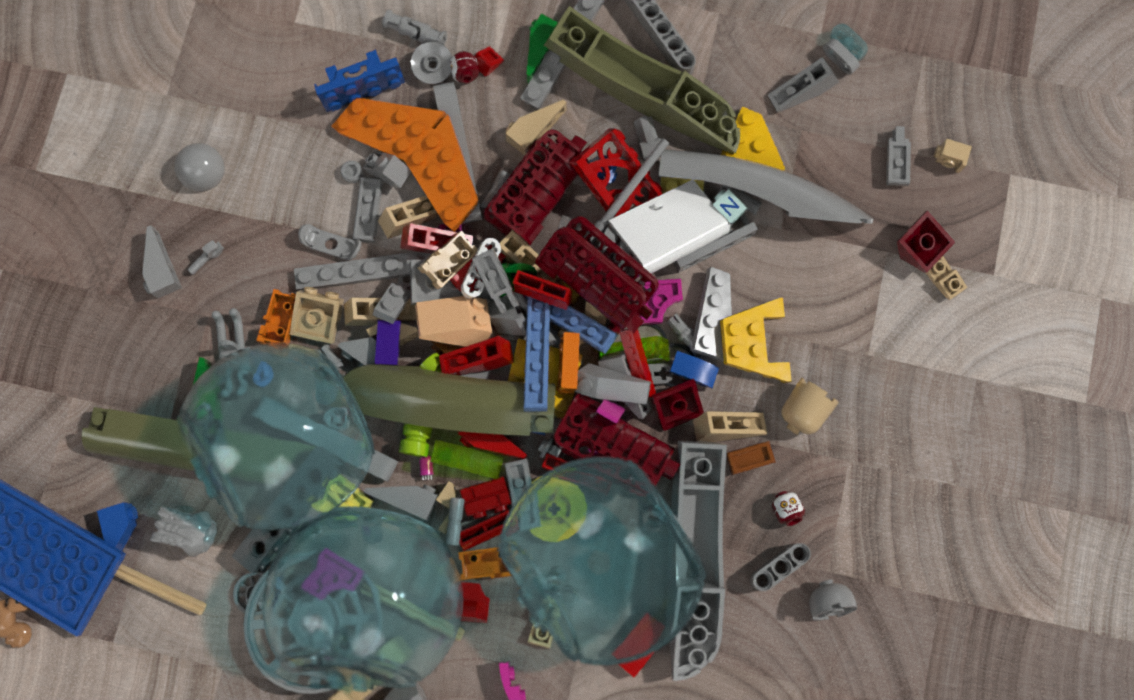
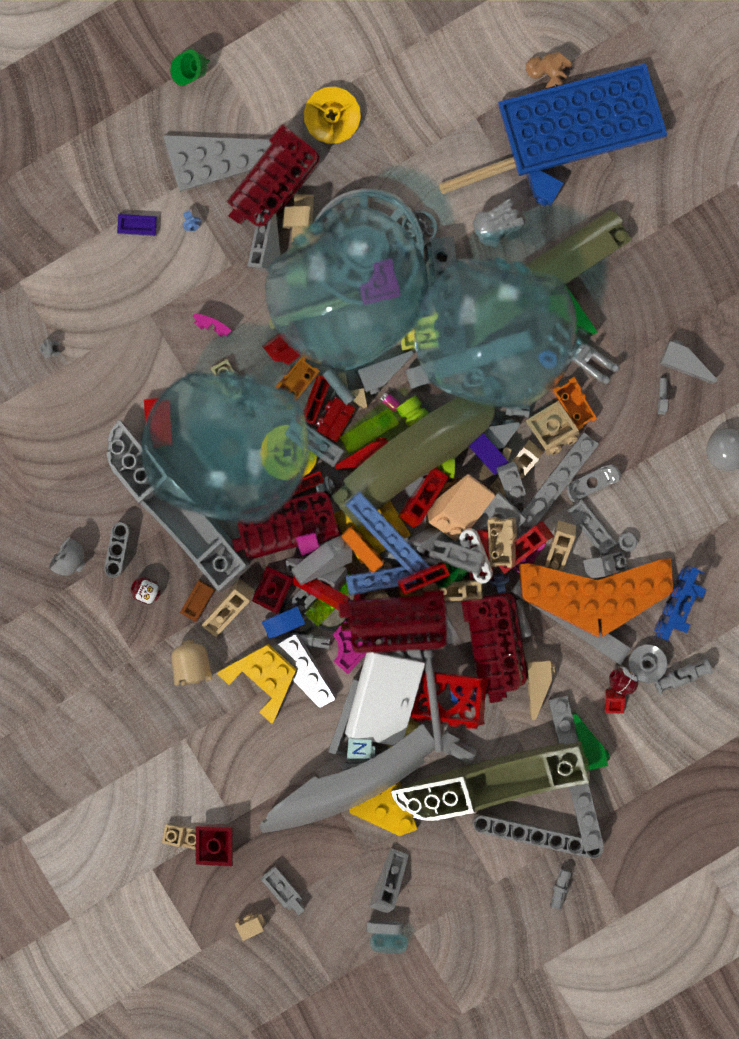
camera: 135 degrees right, 10 degrees up
none -> medium blue plate [490,573,509,594]

